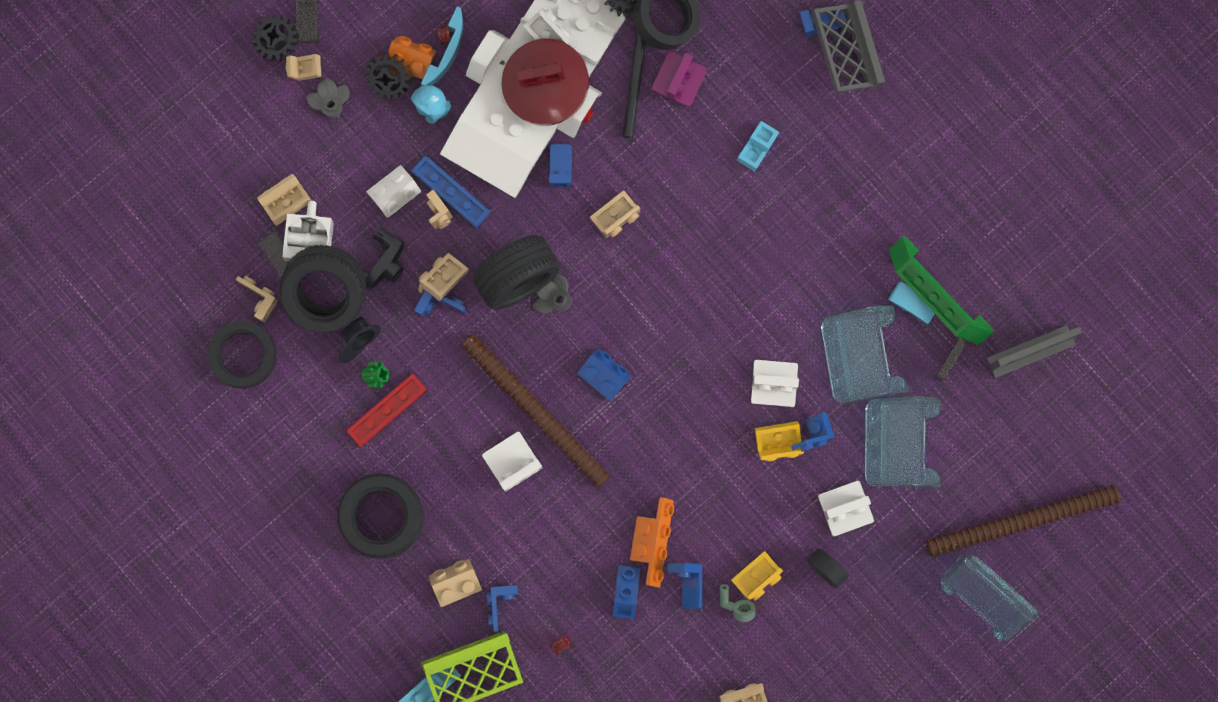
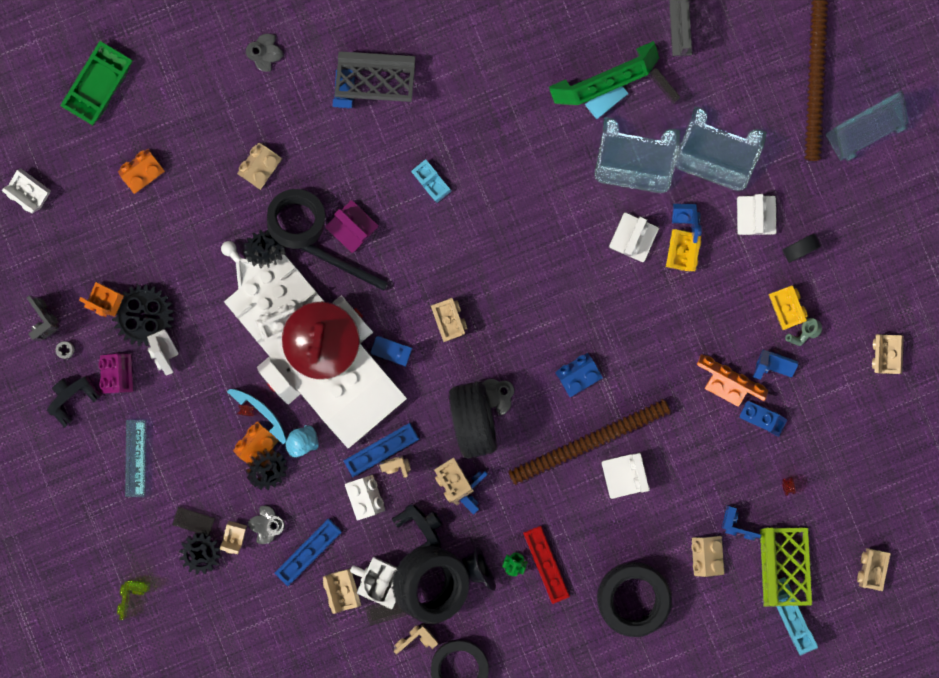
camera: 65 degrees left, 5 degrees up
none -> blue tile [275,518,342,586]

